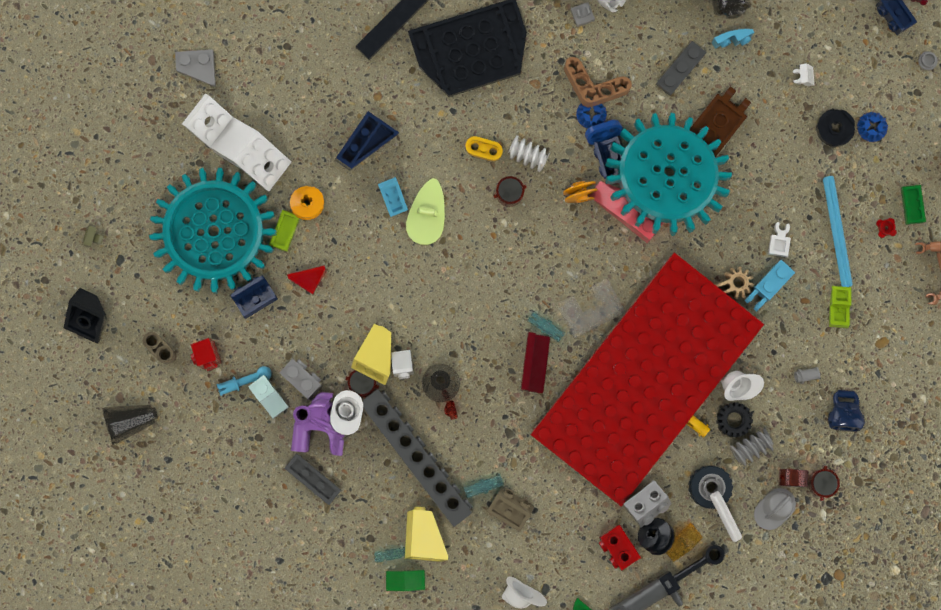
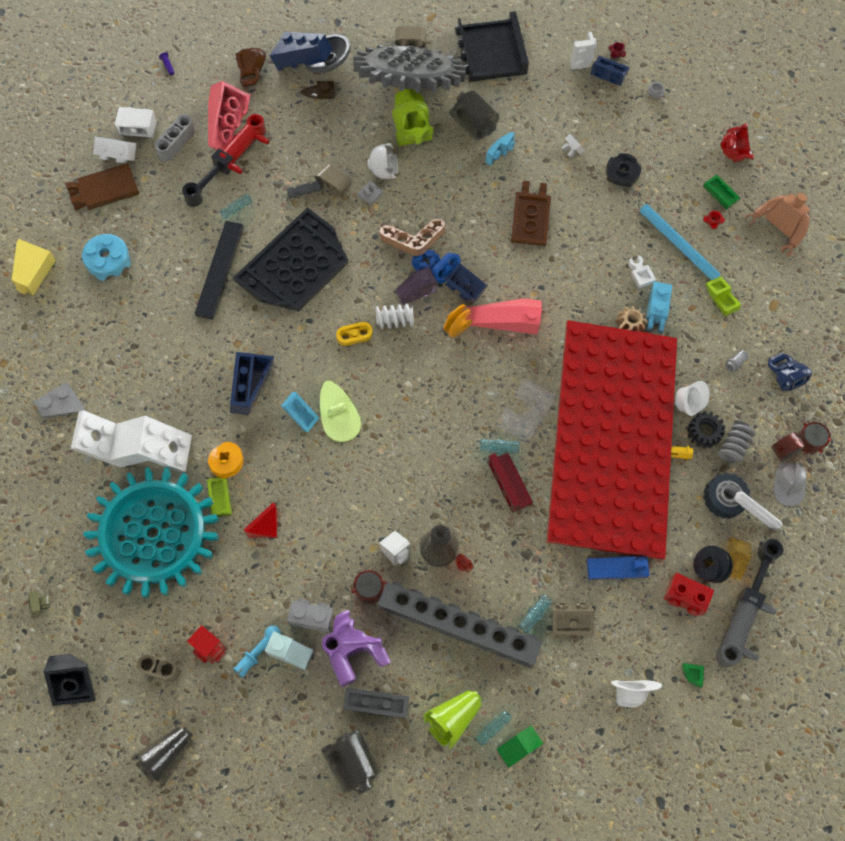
camera: 30 degrees left, 15 degrees down
dark blue bracket [230,275,278,319] -> none
white piece [330,390,363,435] -> none
light yellow slope [351,324,391,385] -> none
light yellow slope [405,507,448,562] -> none
piece [493,176,527,207] -> none
teal gear [605,113,732,236] -> none
light grey brick [624,481,671,527] -> none
dark grey plate [656,41,707,96] -> none
blue gear [857,112,888,142] -> none
none -> clear smoke cylinder [321,729,381,795]
none -> clear purple slope [396,267,437,305]
none -> lime cone [423,690,482,749]
none -> blue hinge [586,556,650,580]

